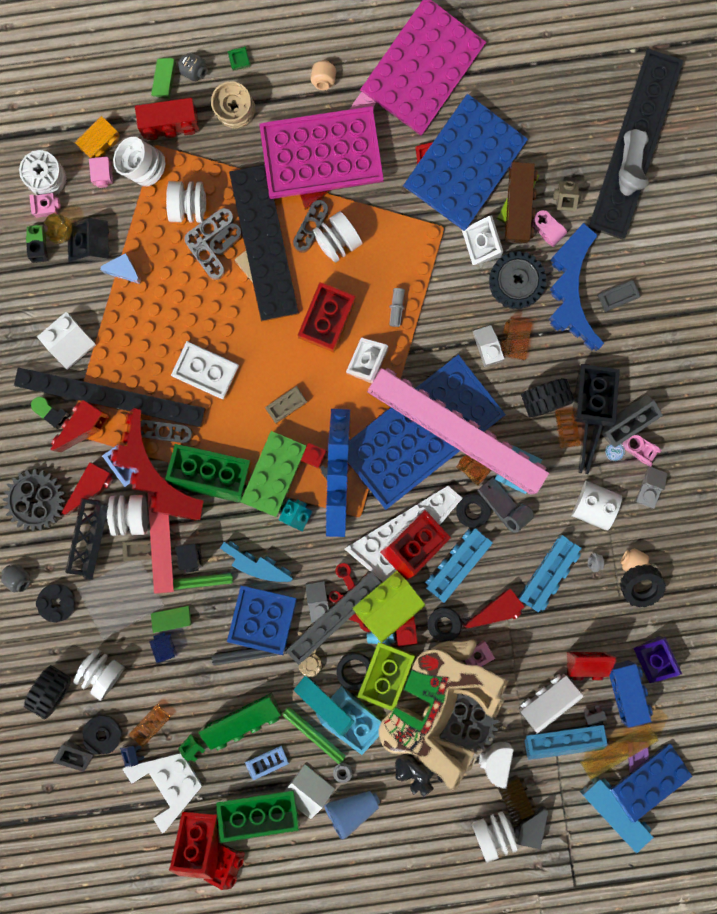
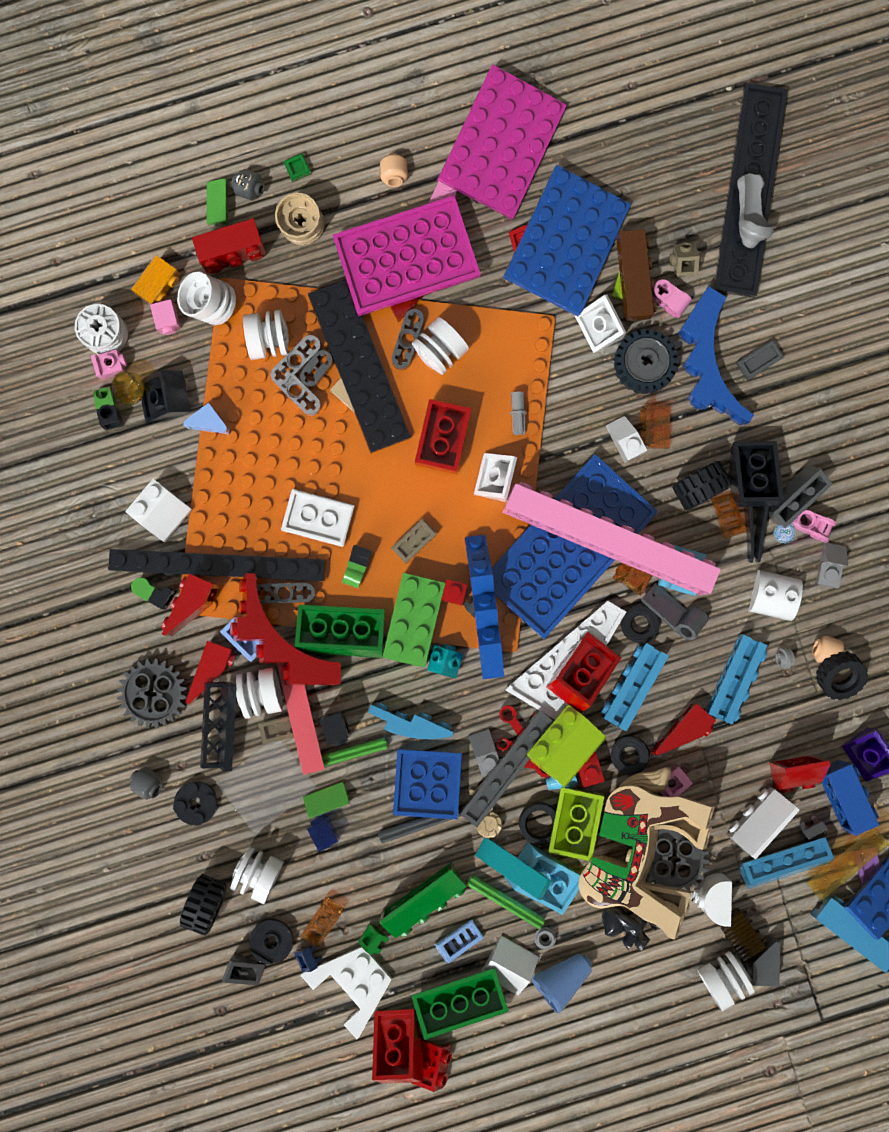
camera: 15 degrees left, 0 degrees up
none -> leg [342,545,373,588]

